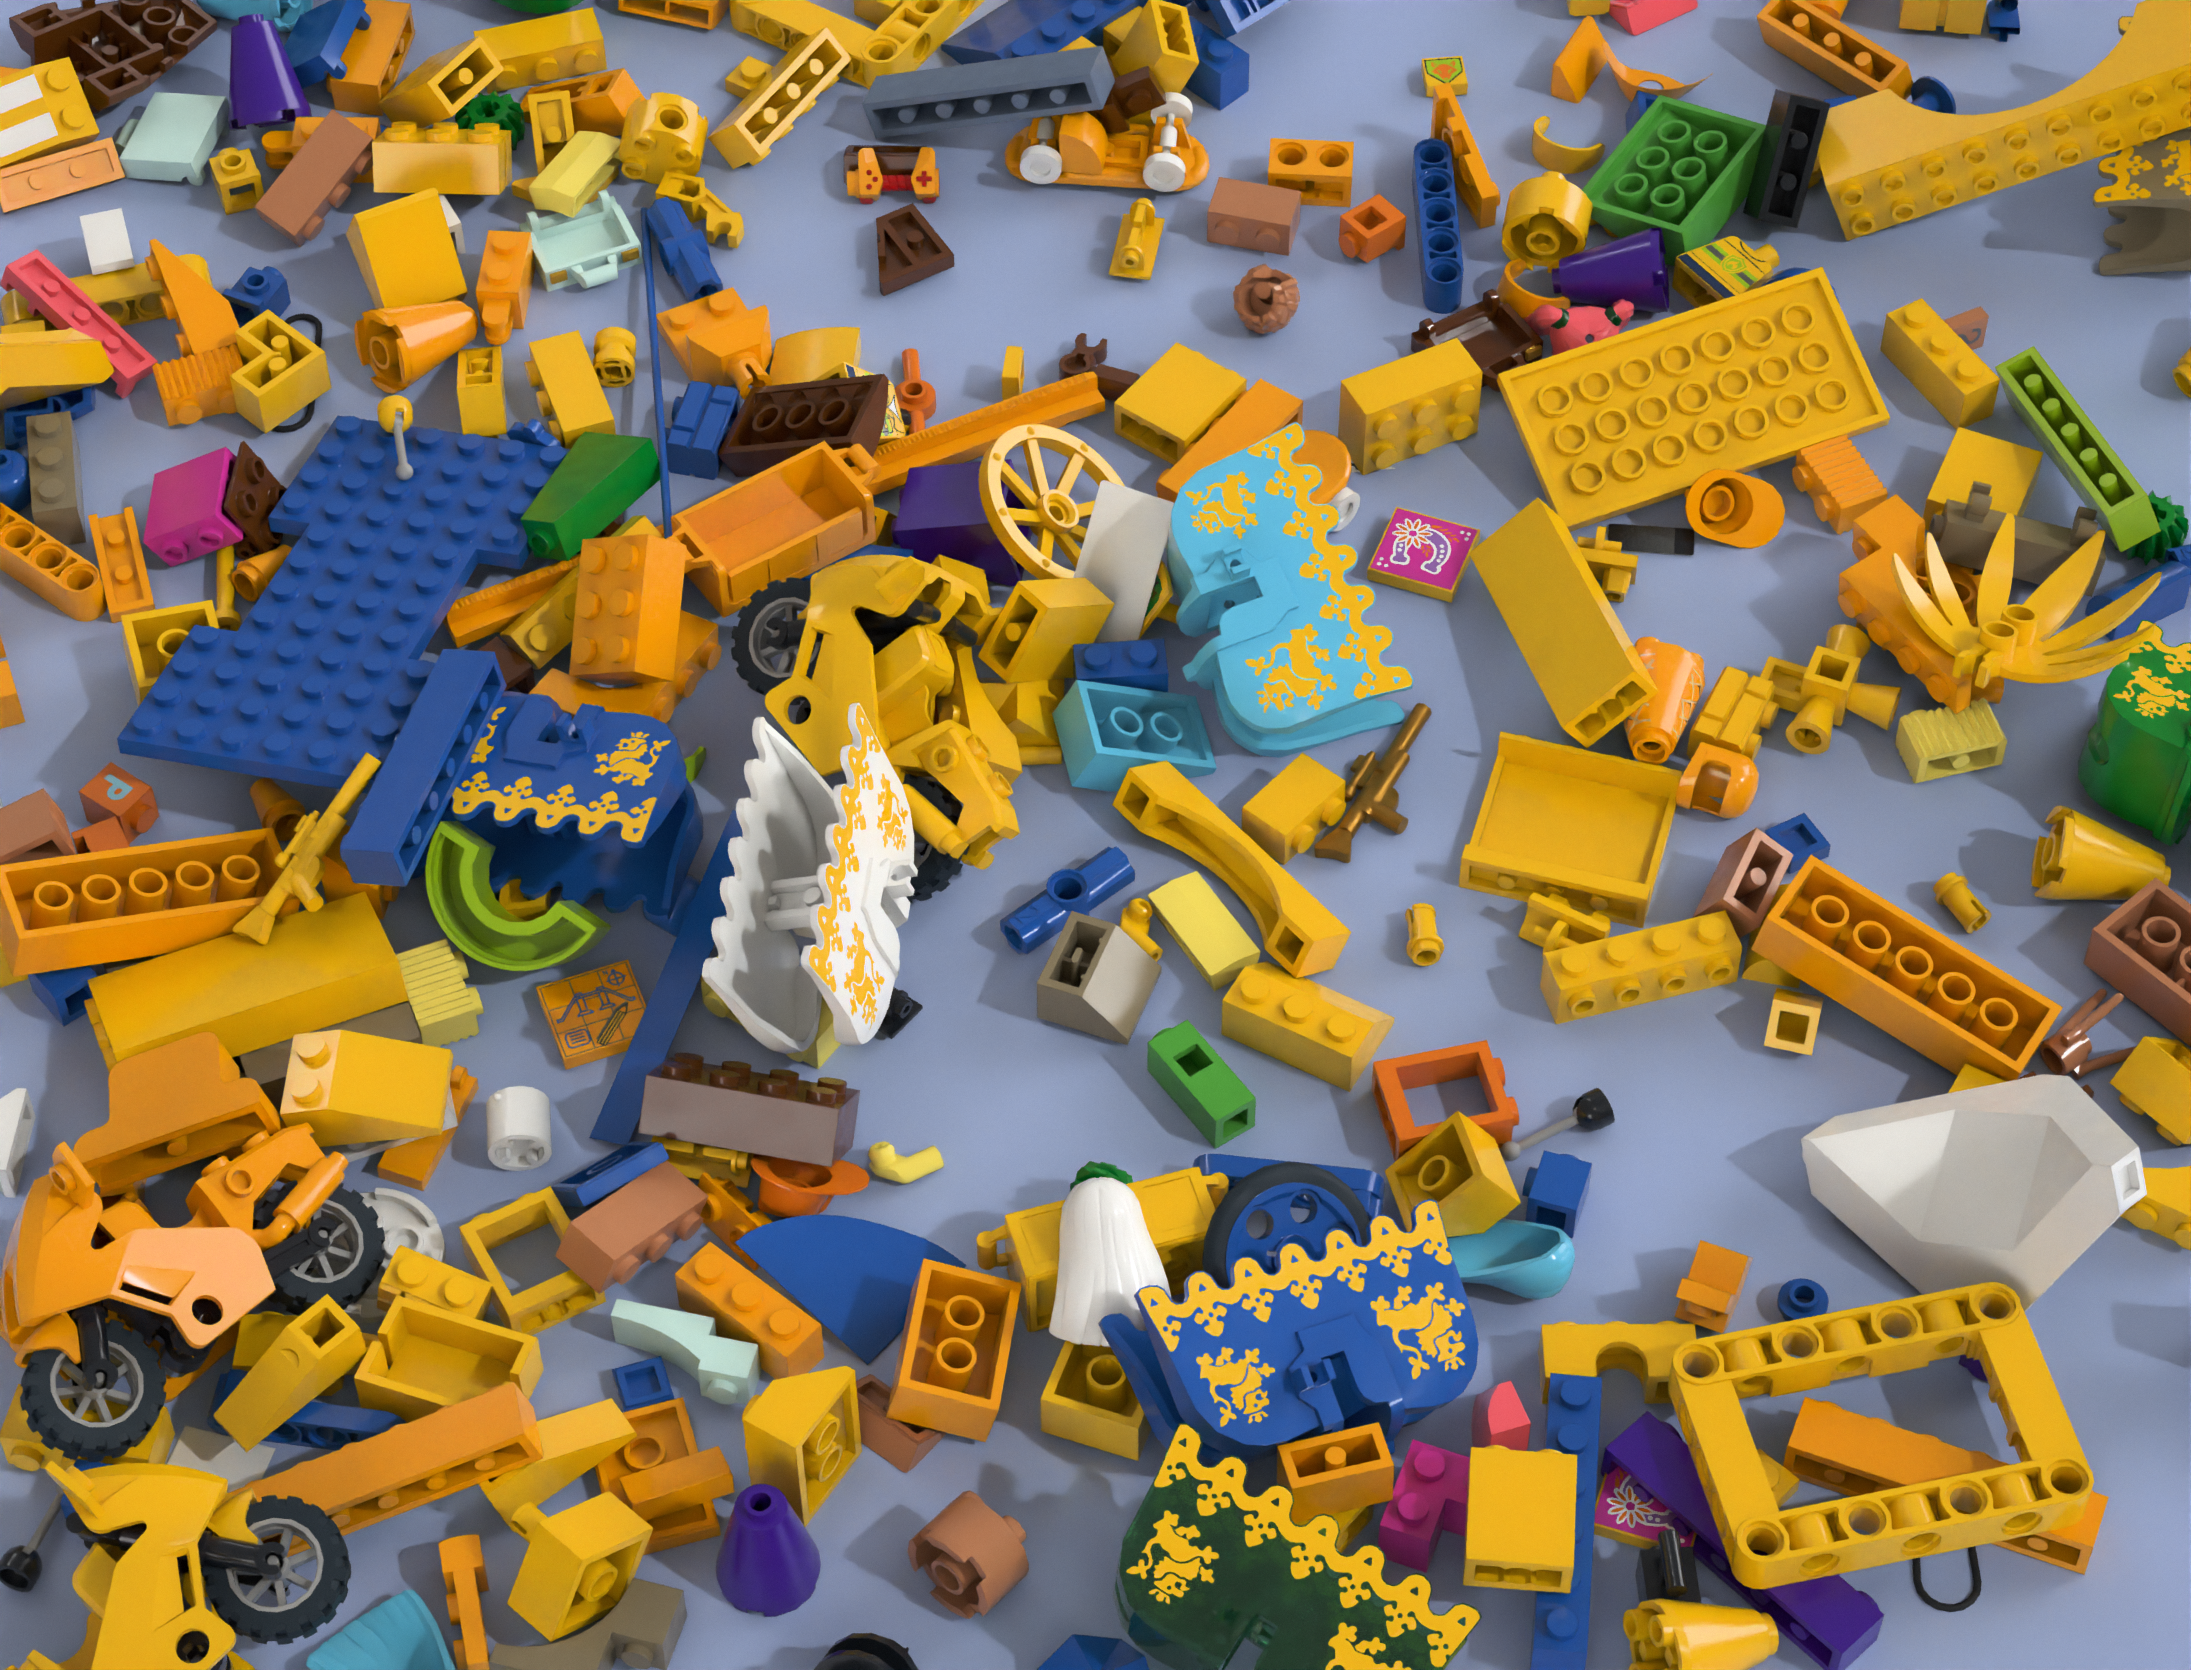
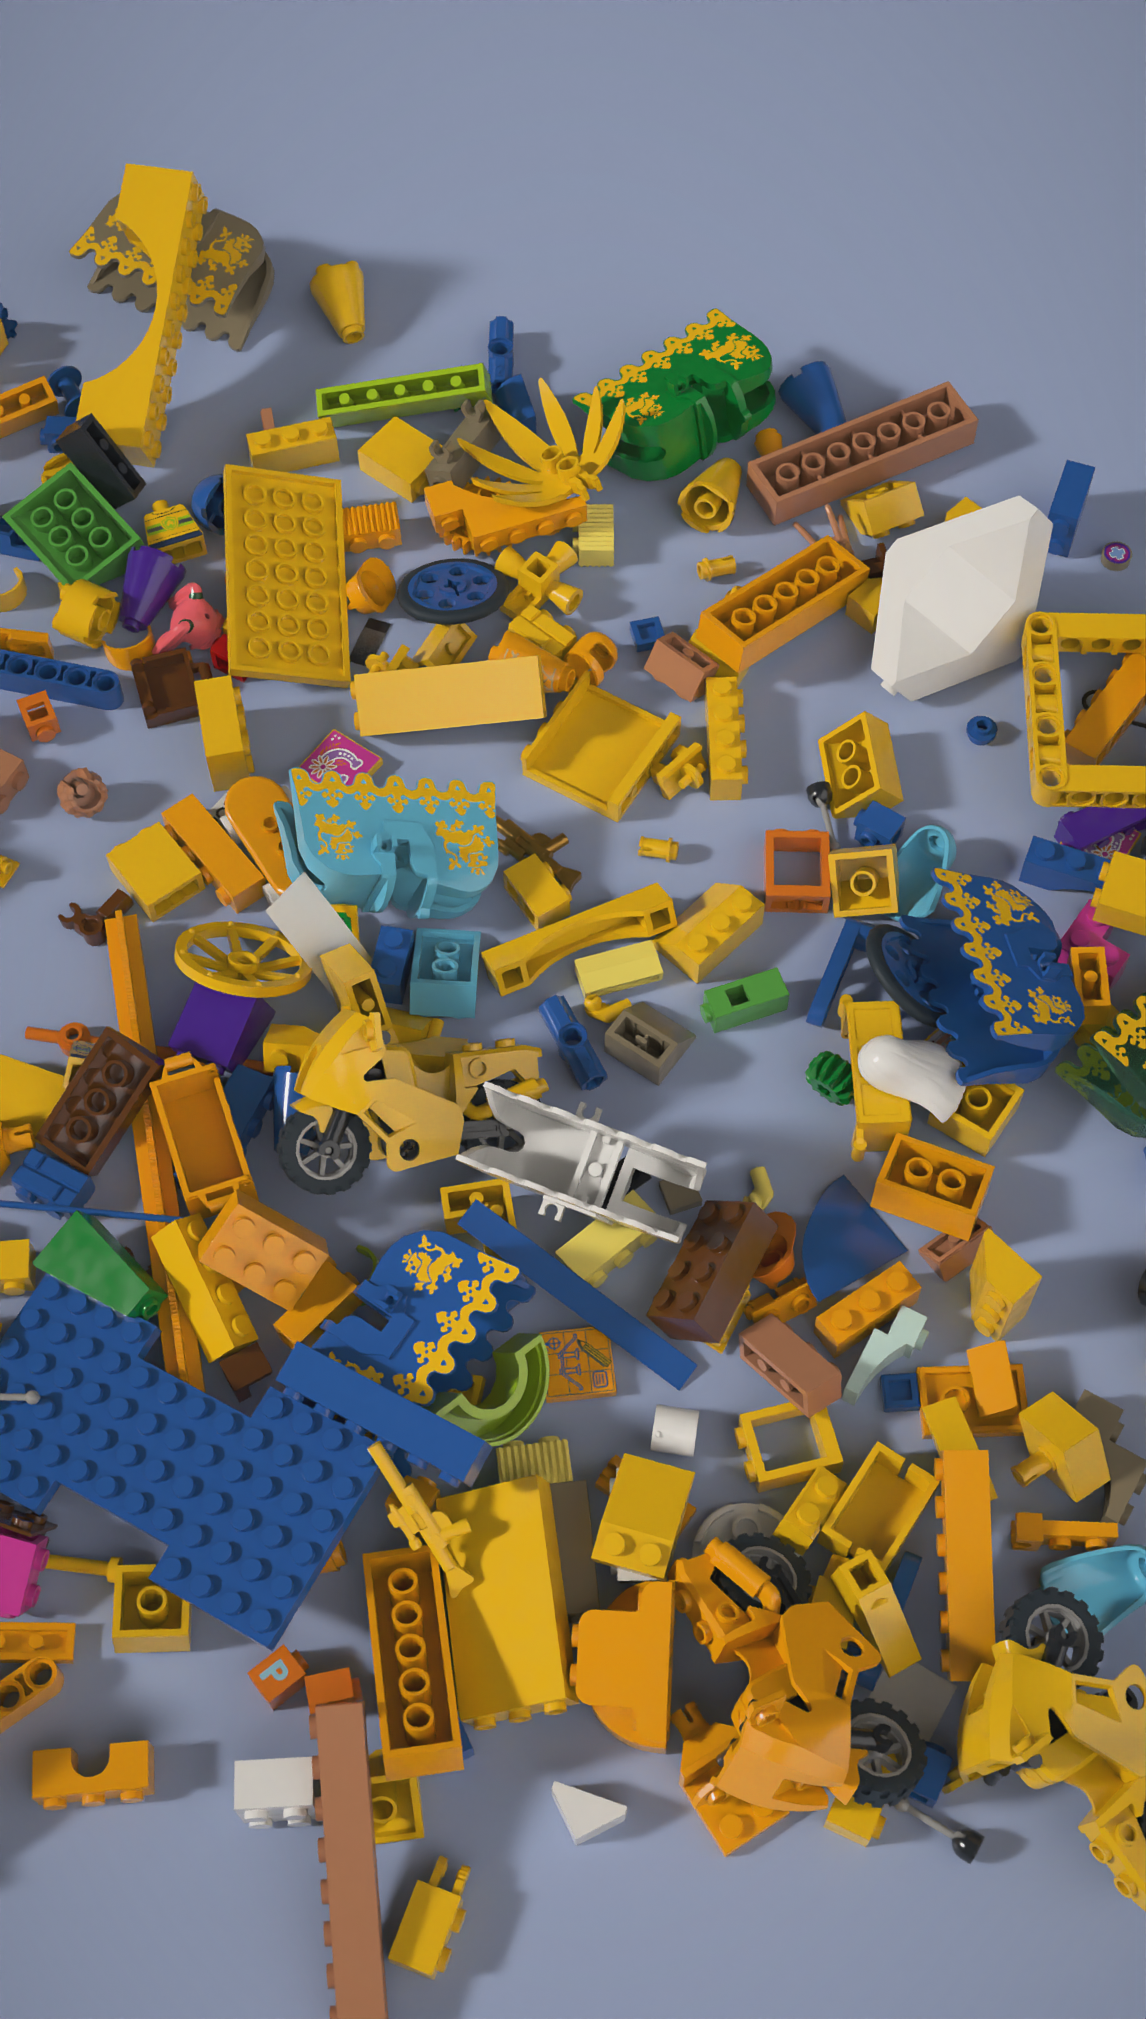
camera: 75 degrees left, 10 degrees up
light orange cone [232,544,292,602] -> none
blue piece [507,419,561,447] -> none
blue tile [552,1142,669,1207] -> none
dark purple cone [716,1484,821,1617] -> none
nougat brick [907,1490,1029,1619] -> none
yellow tile [1002,346,1025,401] -> none
coral slope [1471,1381,1531,1451] -> none
yellow arch [1538,1321,1700,1404] -> none
light orange brick [1674,1240,1753,1334] -> none
yellow brick [1764,988,1824,1056] -> none
none -> wedge [397,558,509,625]
none -> yellow panel [412,623,478,667]
none -> dark tan tile [658,1180,702,1215]
none -> yellow slope [818,711,904,819]

